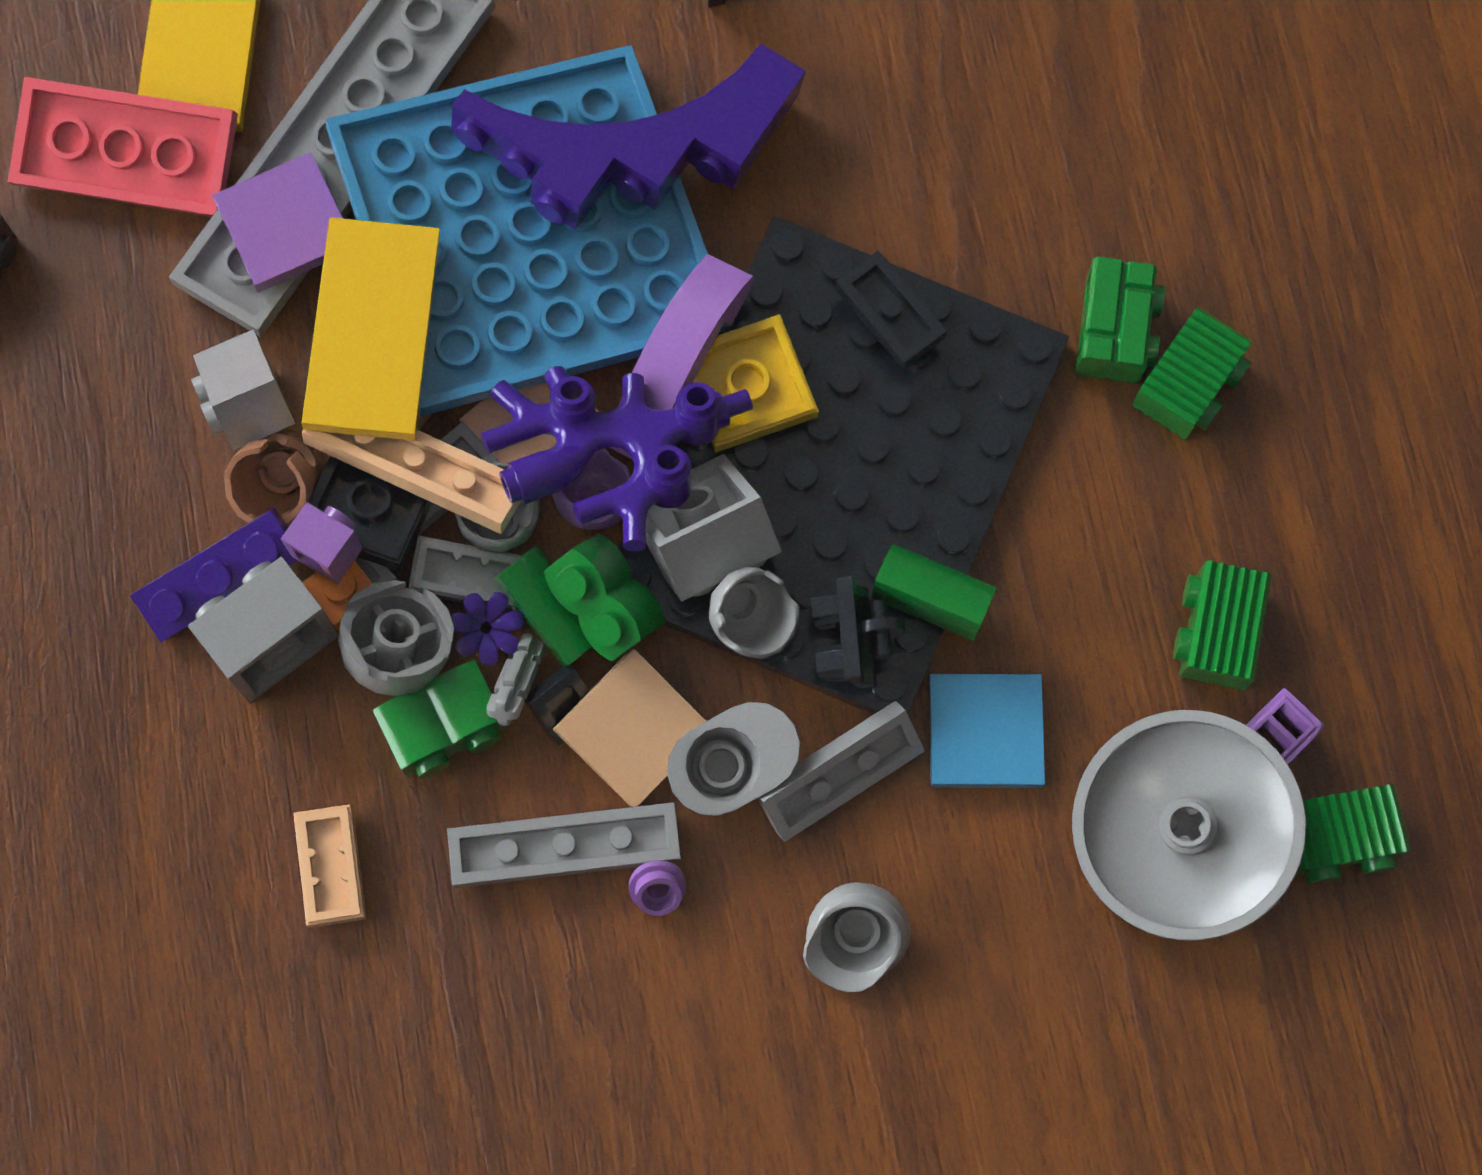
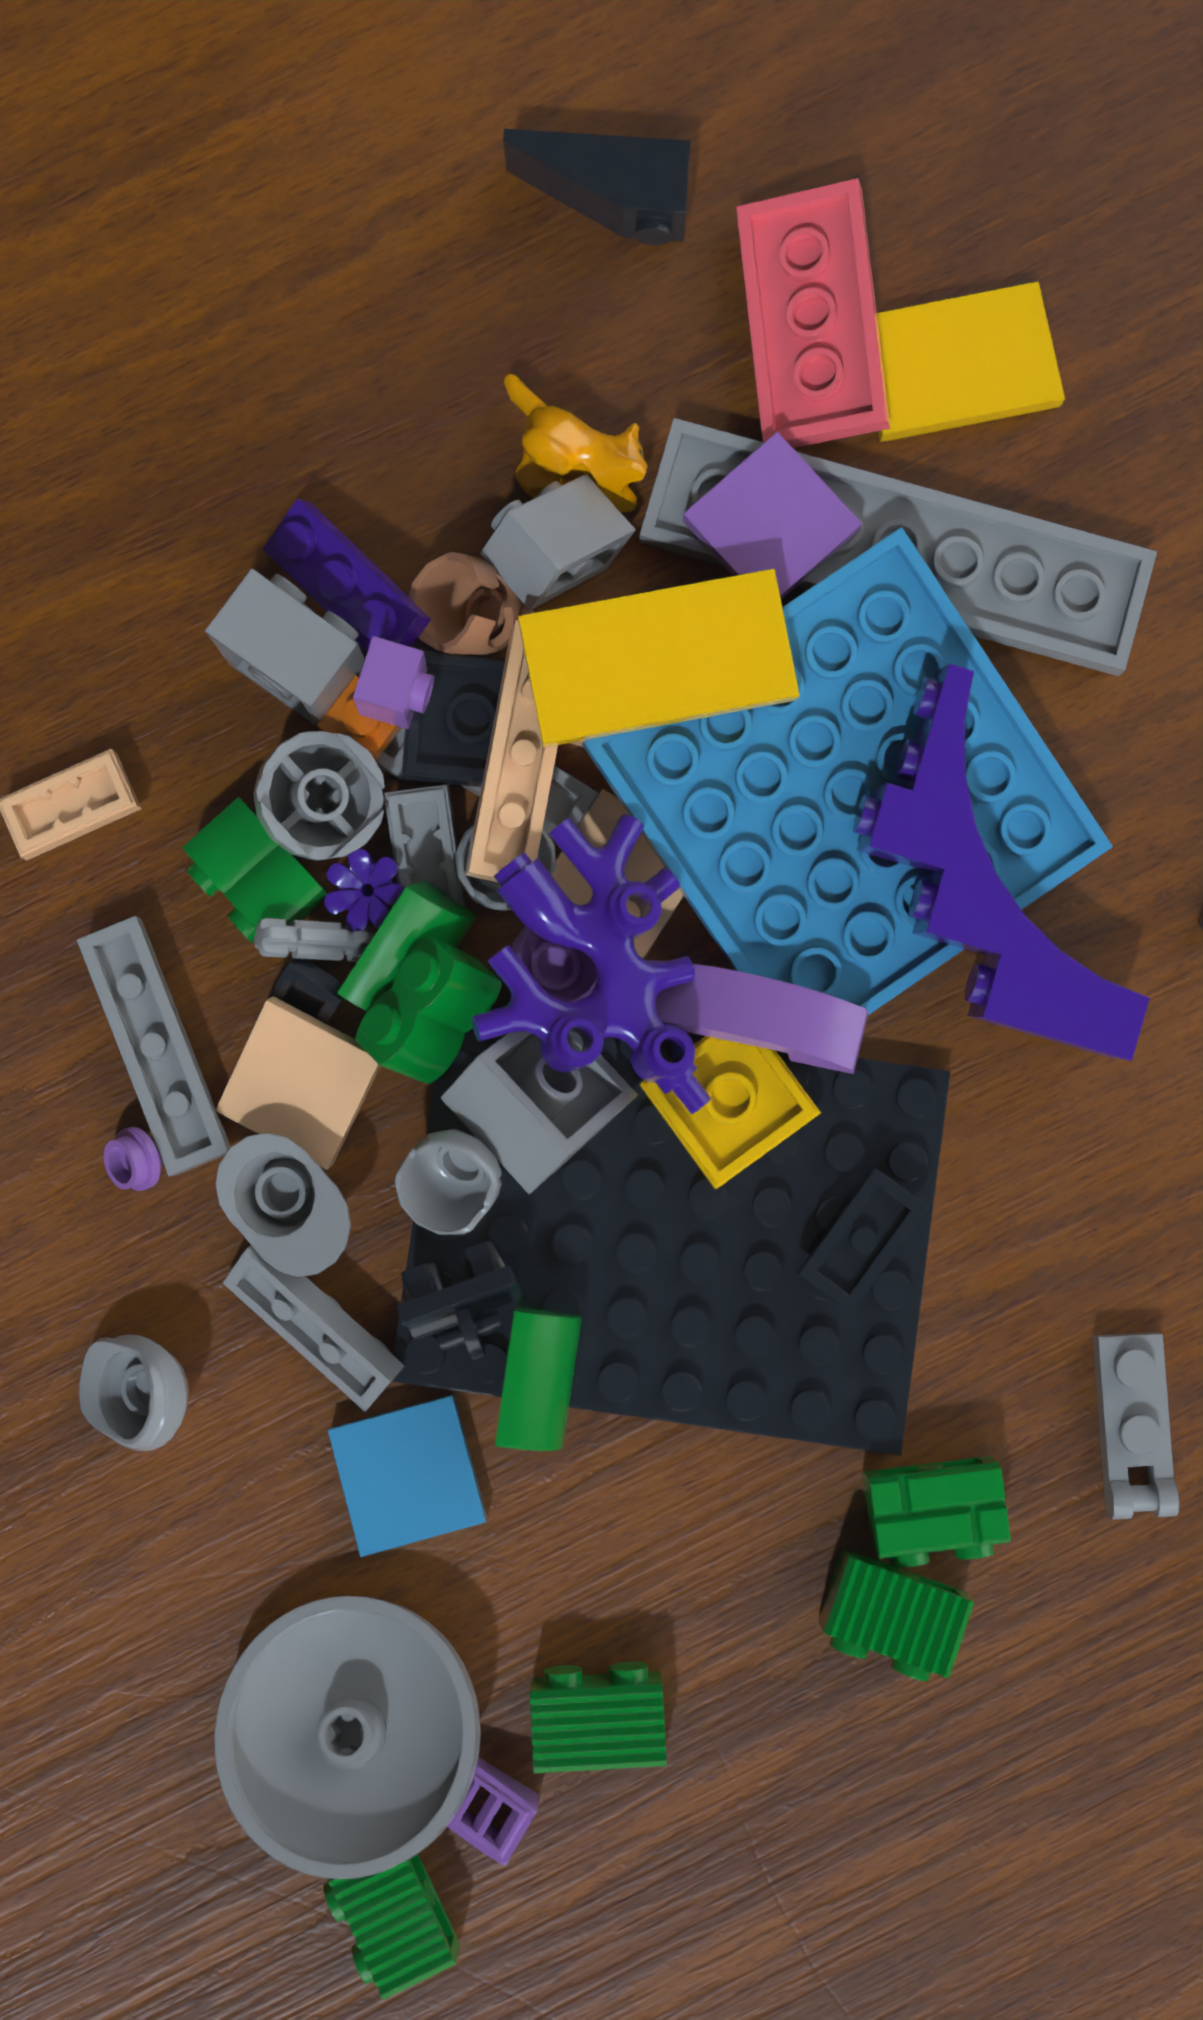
camera: 80 degrees right, 10 degrees up
none -> light orange animal [504,374,648,512]
none -> light grey plate [1092,1332,1179,1520]

